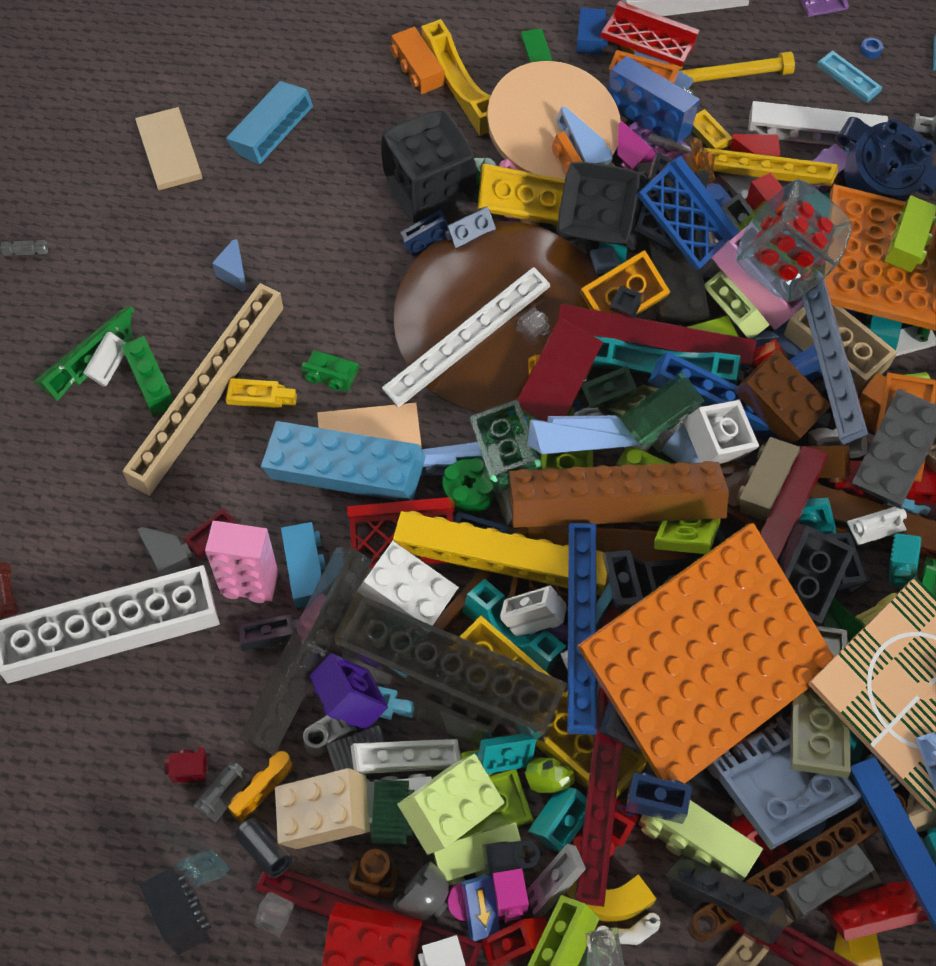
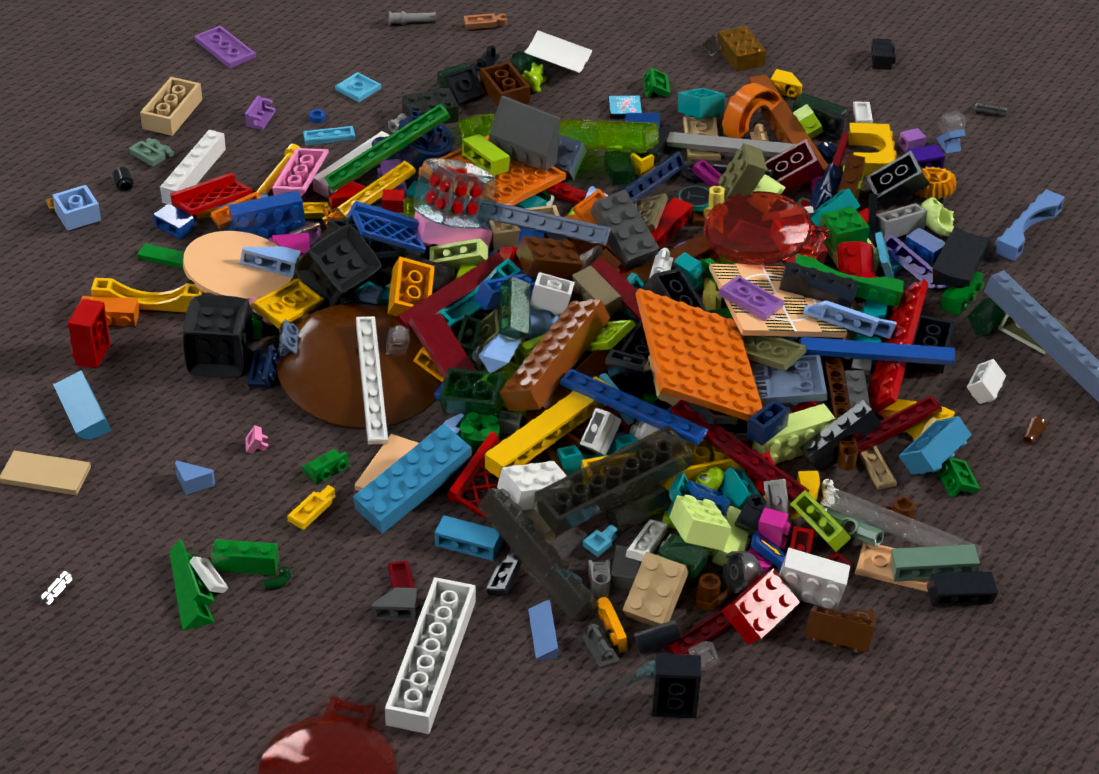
camera: 60 degrees left, 20 degrees down
tan brick [123,283,283,496] -> none
dark red brick [164,747,207,783] -> none
bright pink brick [205,521,279,603] -> none
dark purple brick [310,653,388,730] -> none
orange plate [552,131,582,175] -> none
black plate [610,285,644,319] -> none
none -> red brick [67,299,111,369]
none -> bright pink tile [245,425,268,454]
none -> dark green arm [264,567,292,590]
none -> bright pink slope [272,148,329,196]
none -> green plate [324,103,451,192]
none -> medium blue slope [528,600,558,660]
none -> blue bracket [686,480,731,516]
none -> medium lavender tile [718,275,785,321]

